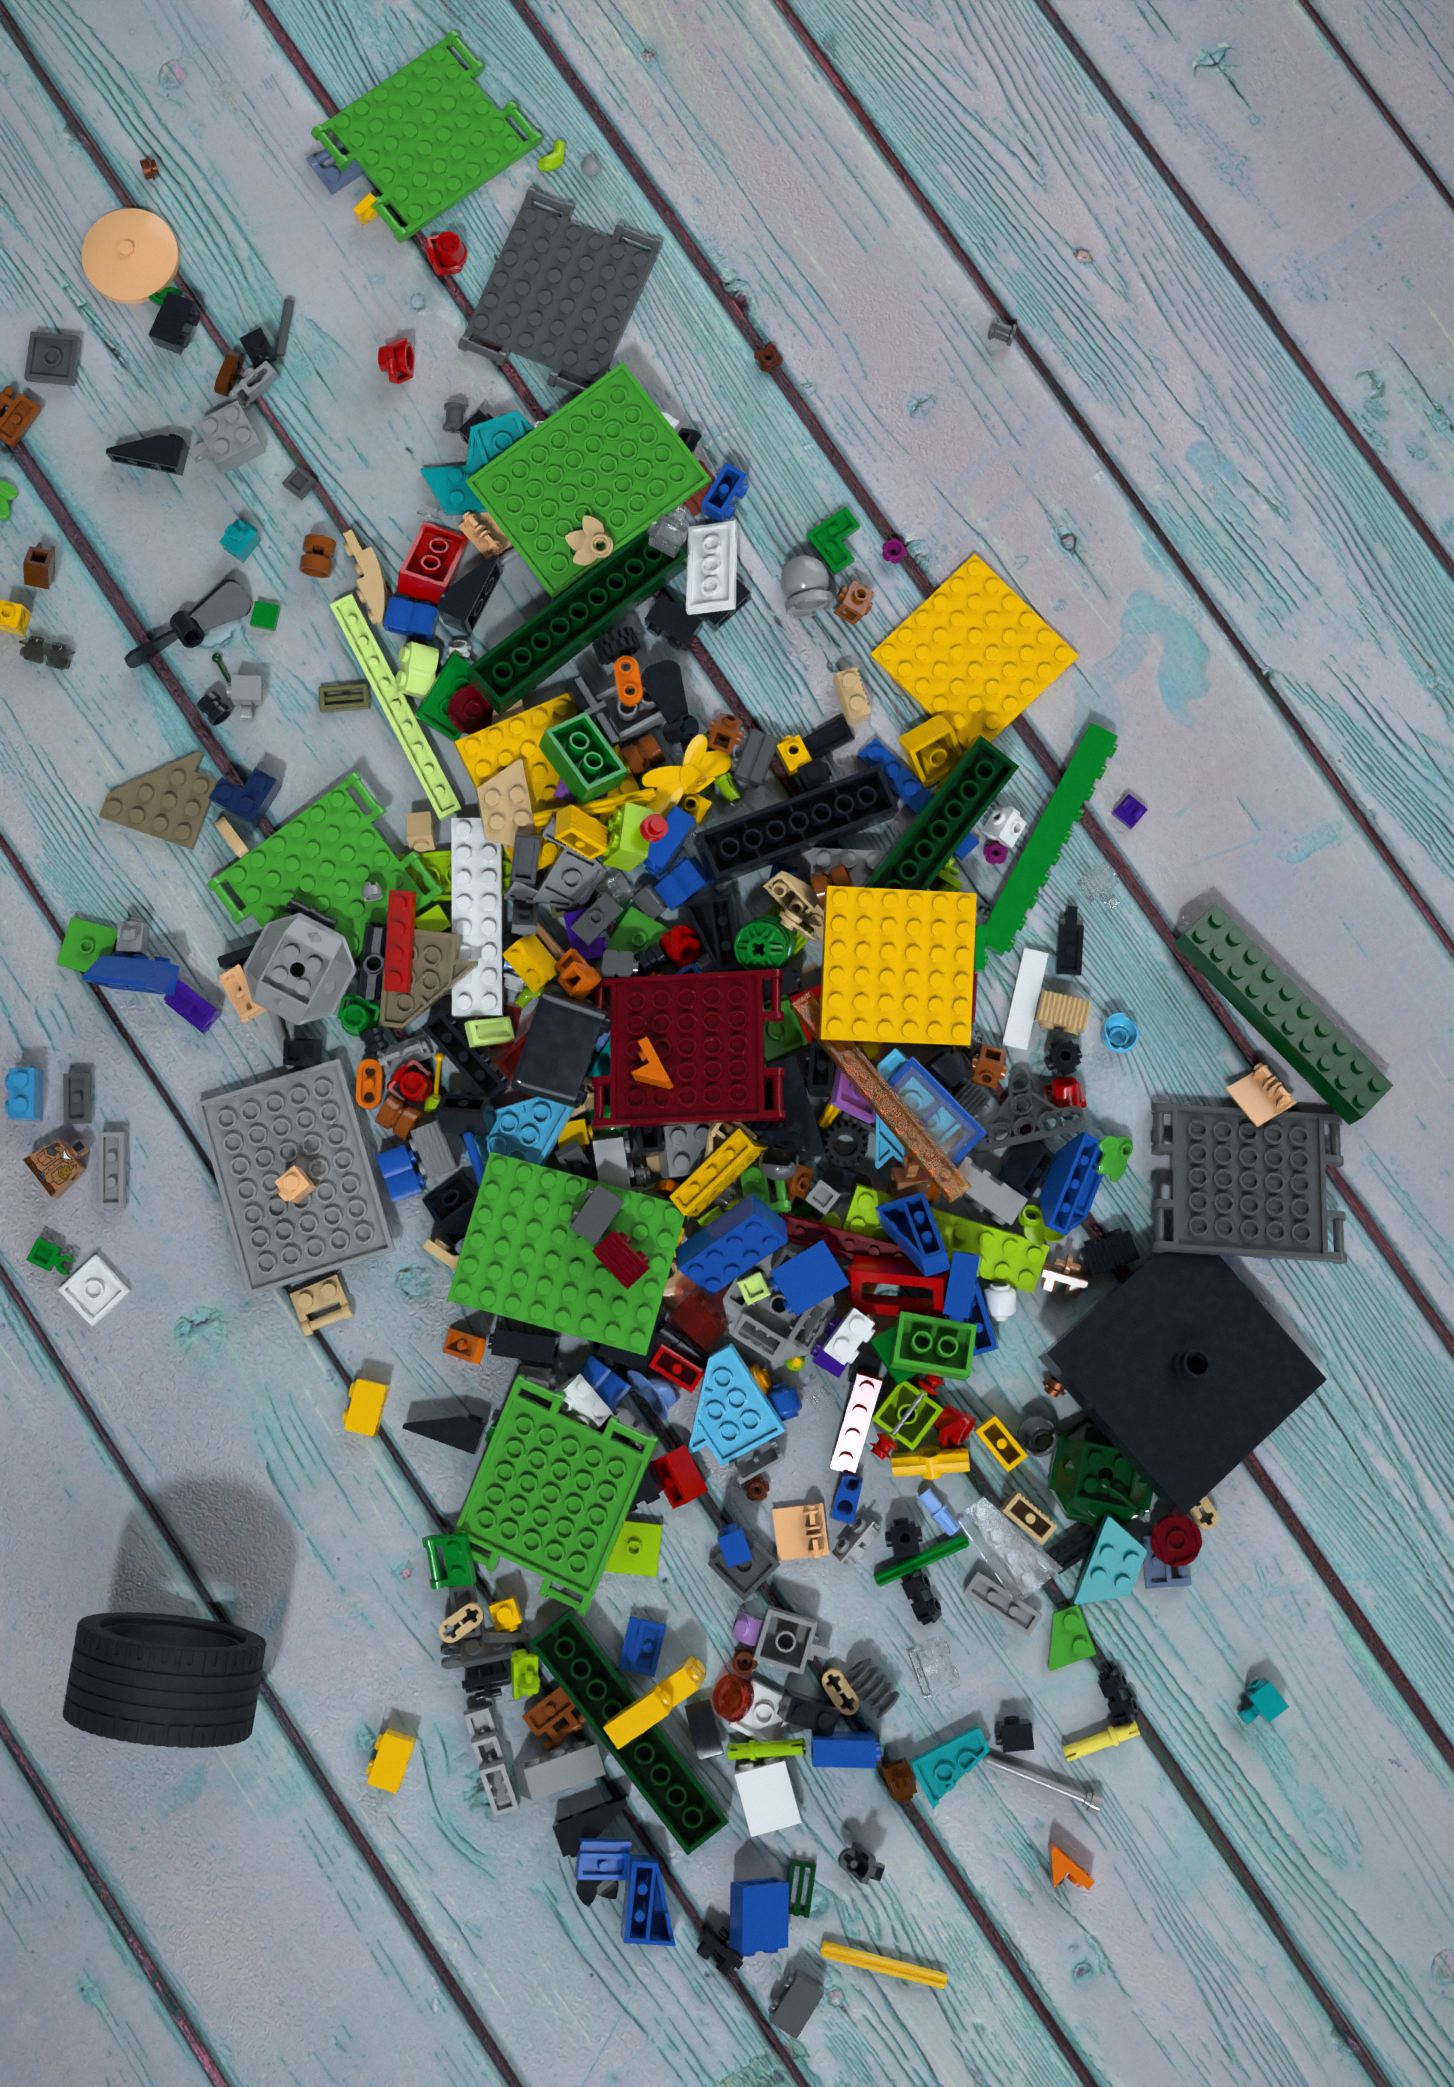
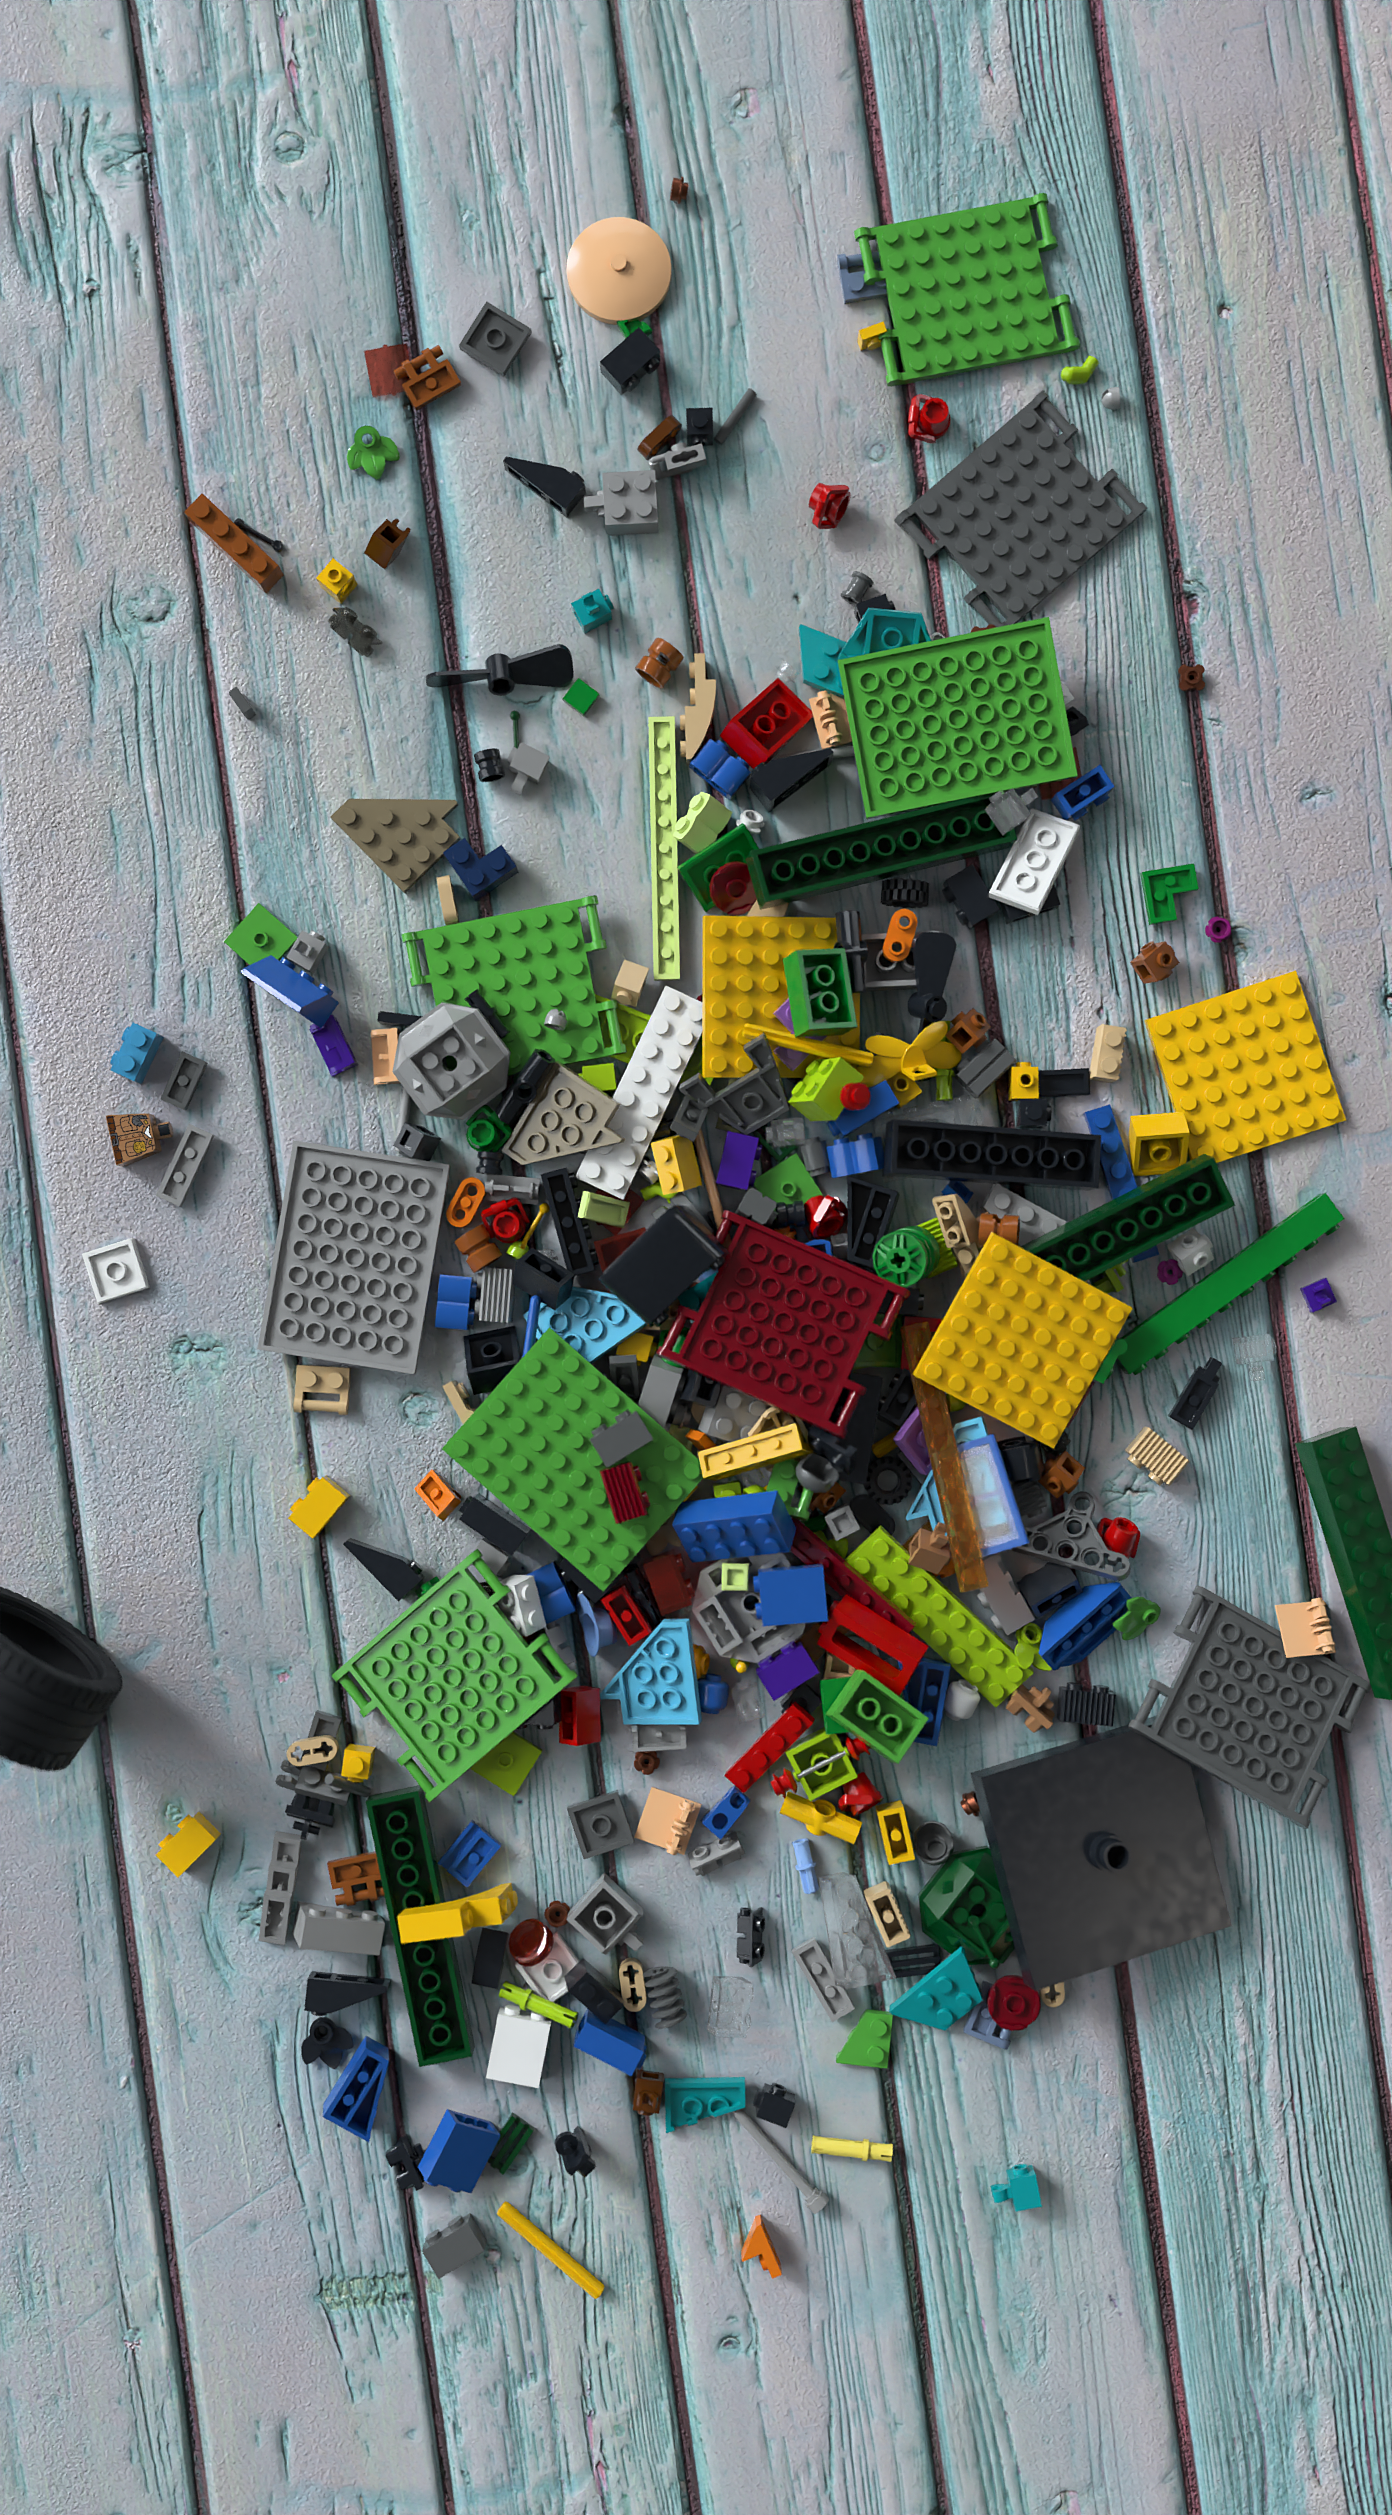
camera: 25 degrees right, 5 degrees up
green plate [26,1237,76,1275] -> none
light nougat brick [275,1166,316,1204] -> none
dark grey tile [282,465,317,501] -> none
olive tile [318,683,370,713] -> none
red plate [383,890,416,993] -> none
green plate [422,1533,477,1589] -> none
tan wing [476,759,540,854] -> none
black tile [510,831,541,884] -> none
lime hips [511,1649,540,1700] -> none
yellow brick [555,804,609,860] -> none
orange brick [555,948,601,1000] -> none
tan plate [565,516,613,566] -> none
dark grey plate [570,892,624,946] -> none
blue plate [574,1838,632,1880] -> none
dark orange wheel [620,733,666,778] -> none
orange slope [631,1037,674,1089] -> none
blue brick [717,1522,753,1568] -> none
lavender plate [731,1612,763,1646] -> none
tan plate [779,908,819,942] -> none
light grey tile [781,555,835,618] -> none
white brick [821,1307,875,1365] -> none
green axle [873,1533,969,1587] -> none
blue wedge [875,1191,950,1277] -> none
black brick [884,1517,923,1558] -> none
blue brick [943,1250,982,1322] -> none
white tile [1001,948,1049,1051] -> none
black brick [1044,1038,1082,1076] -> none
black hinge [1097,1666,1138,1725] -> none
medium azure hair [1100,1012,1139,1053] -> none

